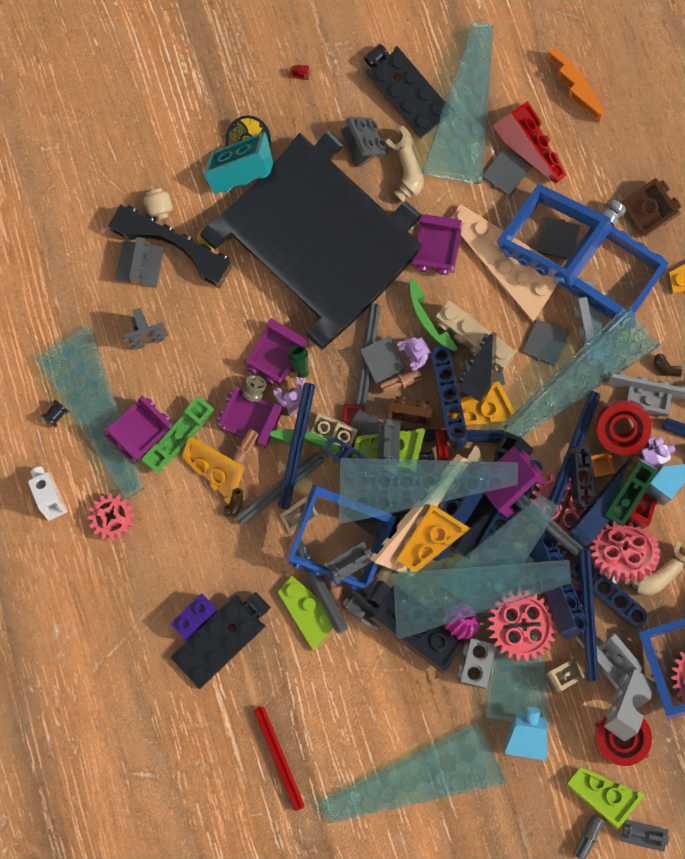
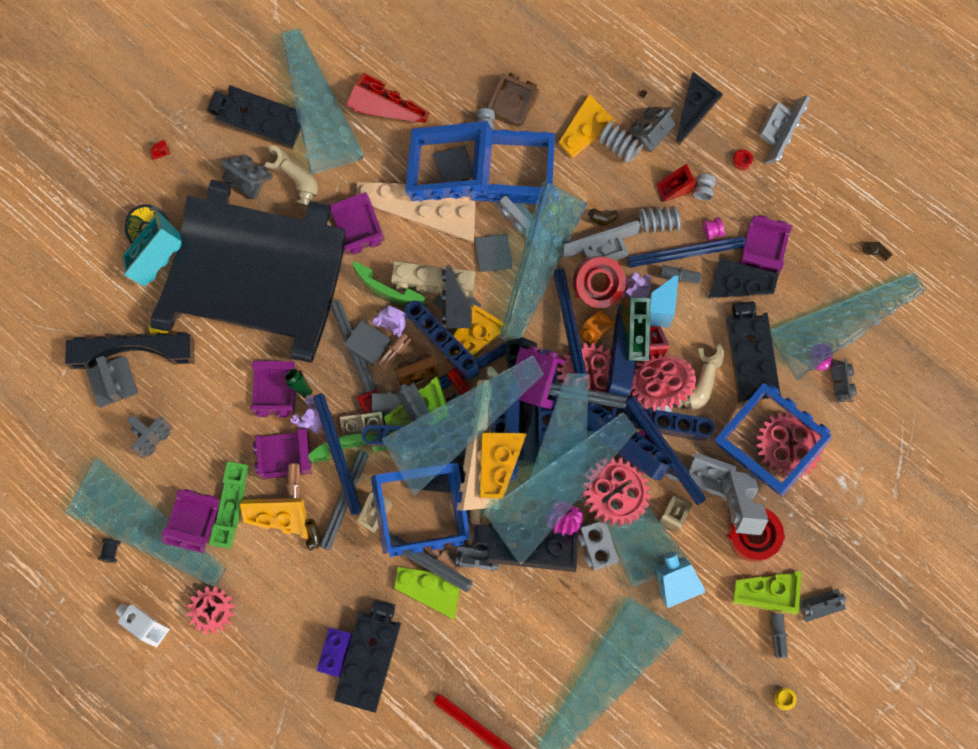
camera: 35 degrees left, 5 degrees down
tan head [143,188,173,221] -> none
dark tan wheel [242,375,267,402] -> none
dark grey hinge [326,541,373,582] -> none
dark grey piece [482,148,531,197] -> none
orange slope [547,46,604,122] -> none
black beam [569,445,595,509] -> none

